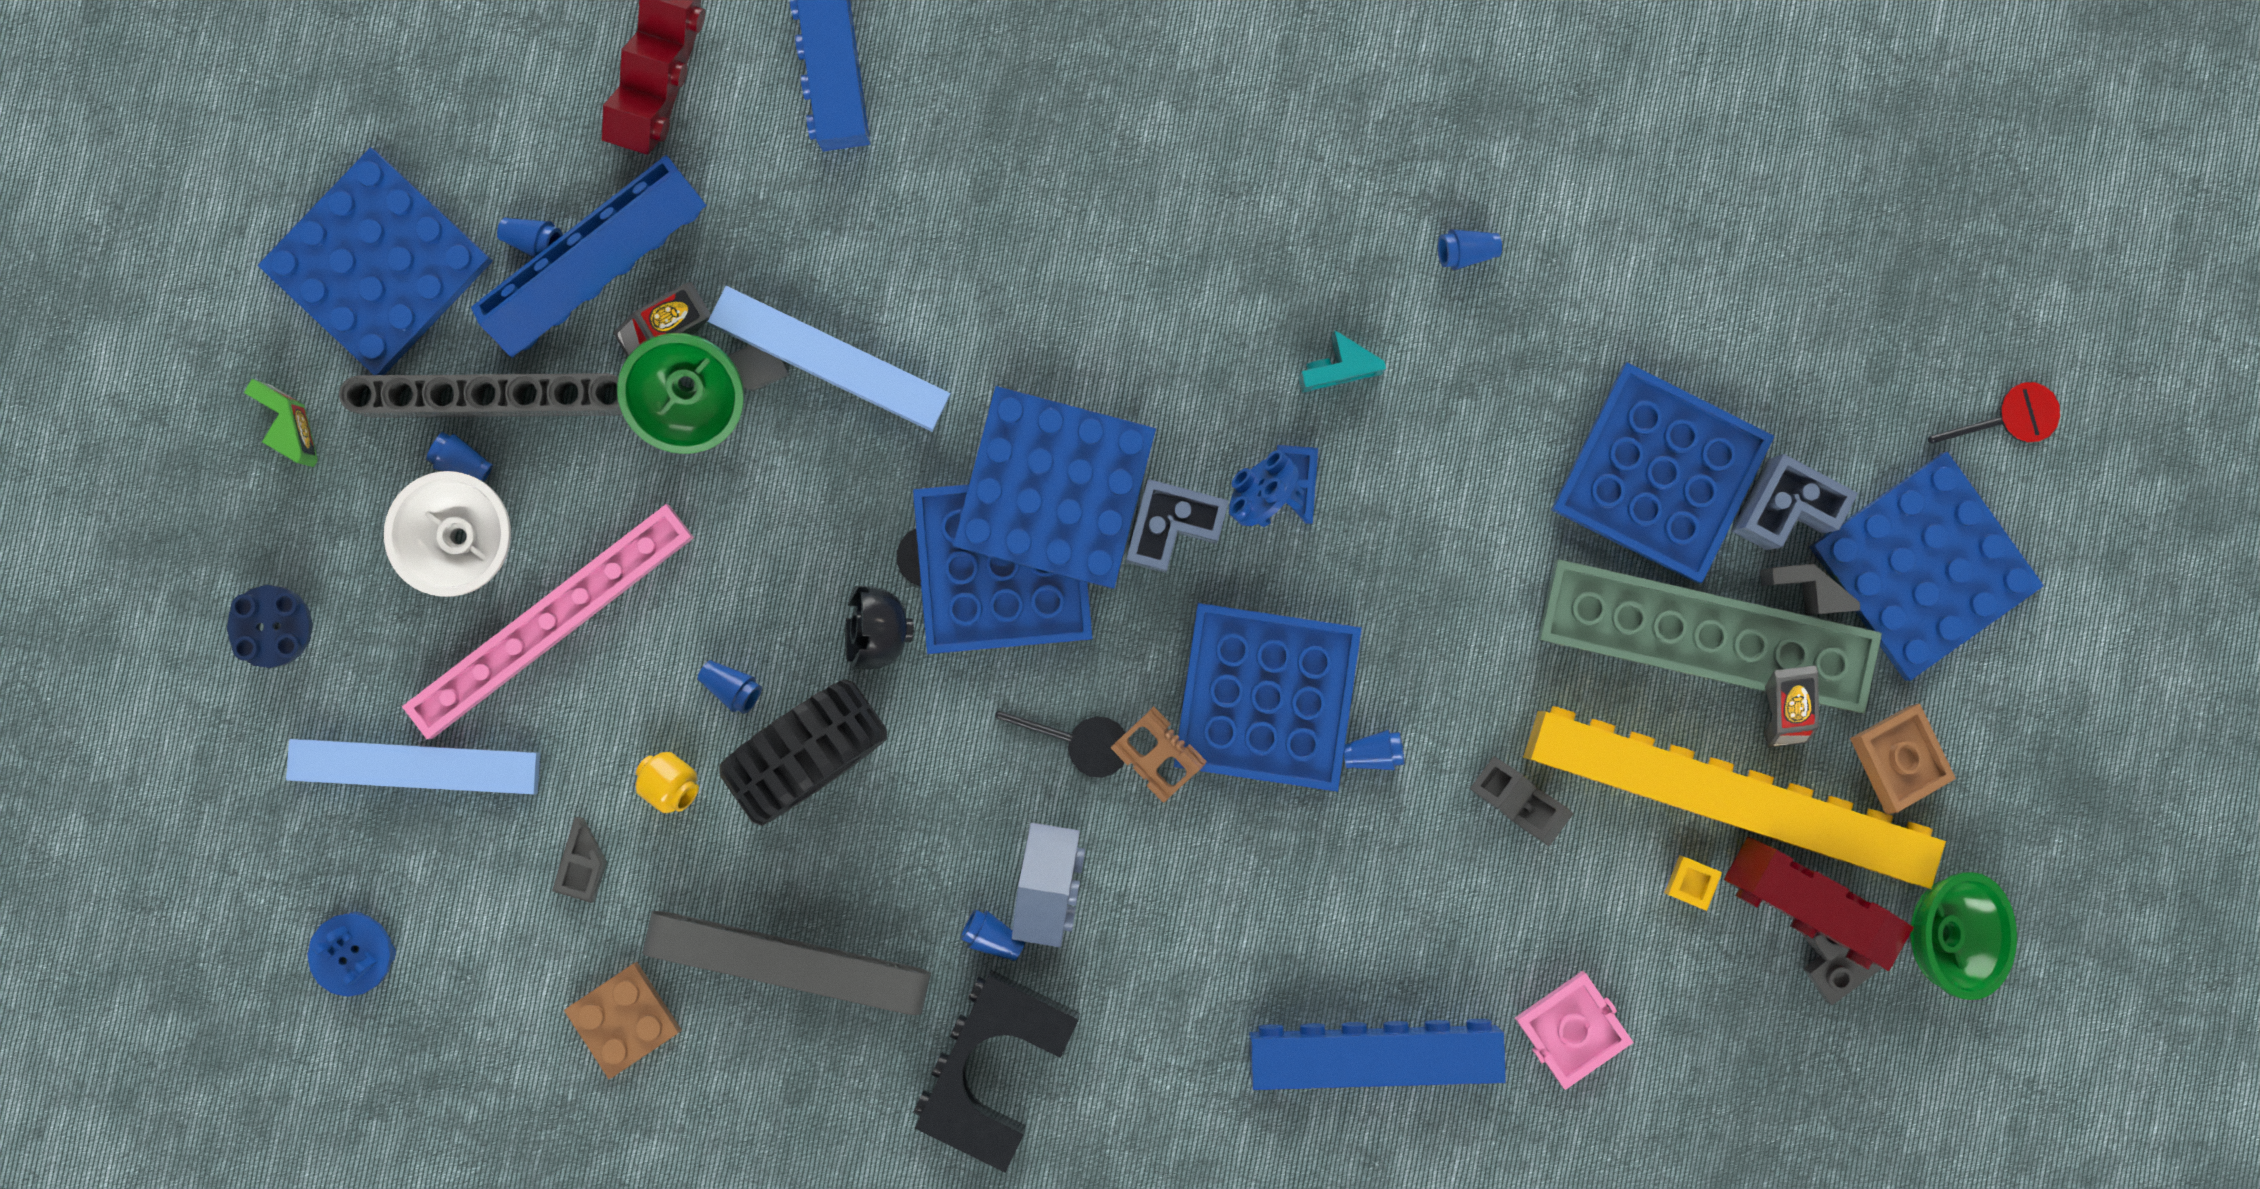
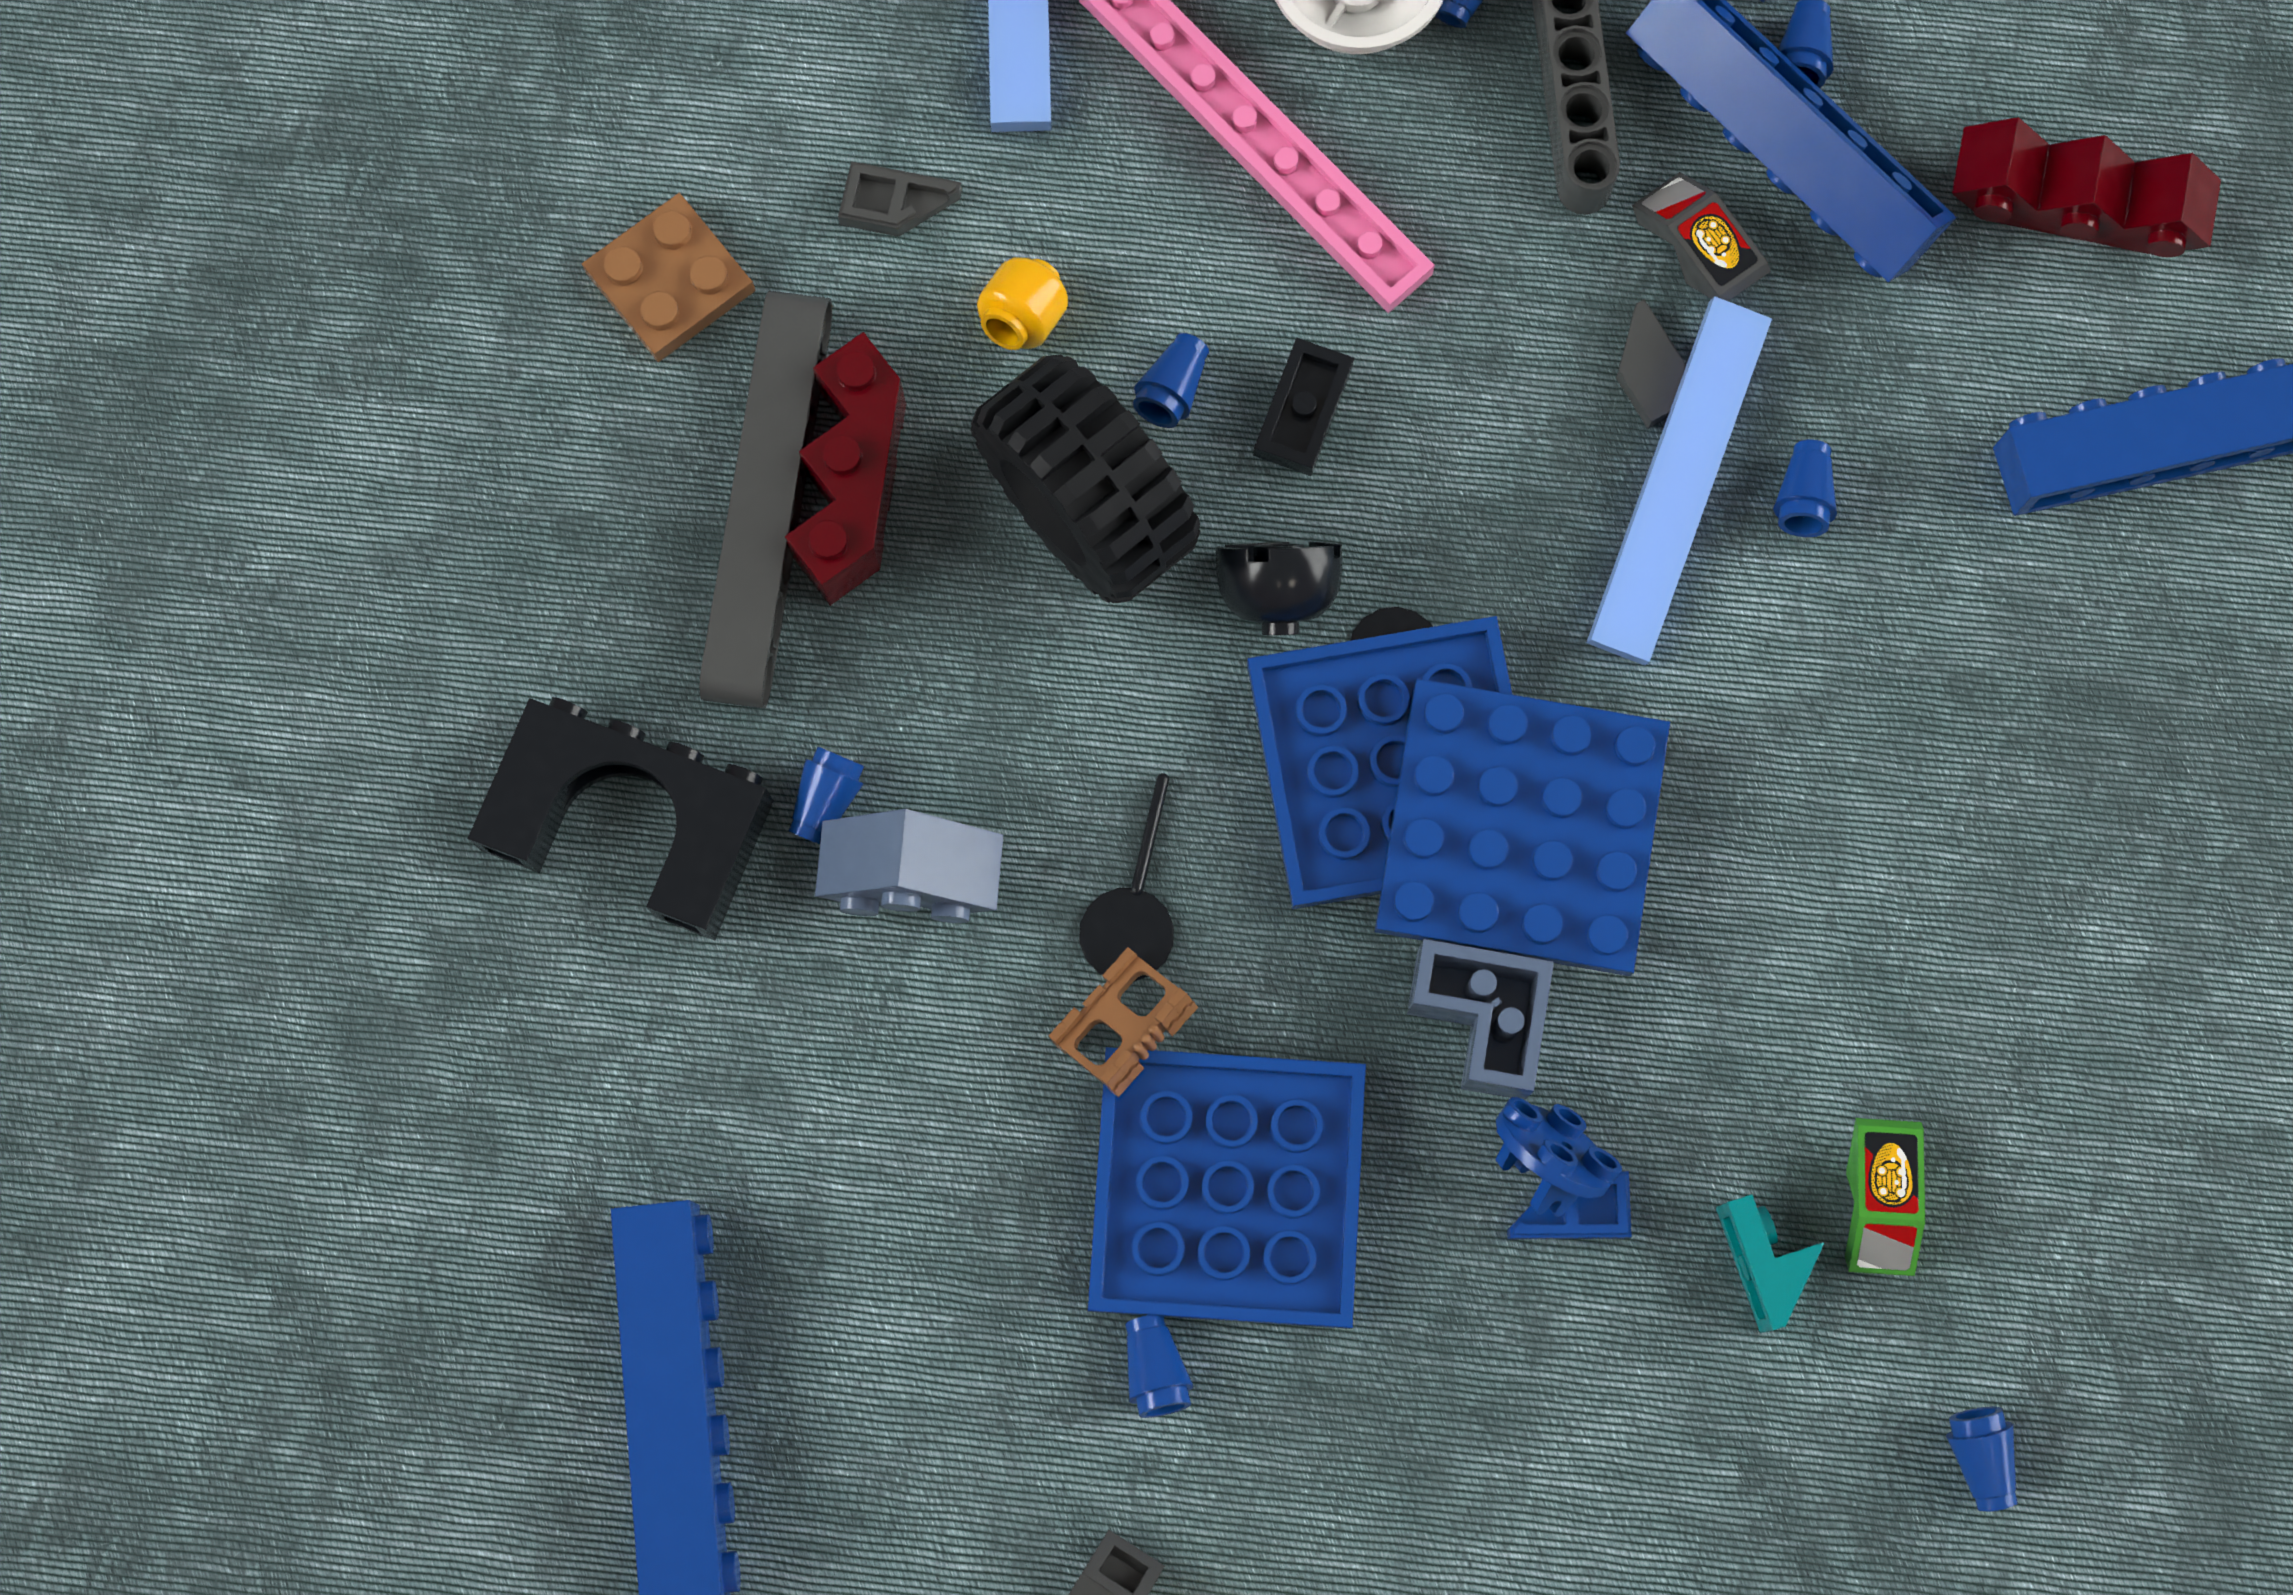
camera: 85 degrees right, 10 degrees down
green hat [617,333,744,454] -> none
none -> dark red brick [785,332,906,606]
none -> black plate [1253,337,1355,476]
none -> blue cone [1773,439,1837,537]
none -> slope [1845,1118,1925,1276]

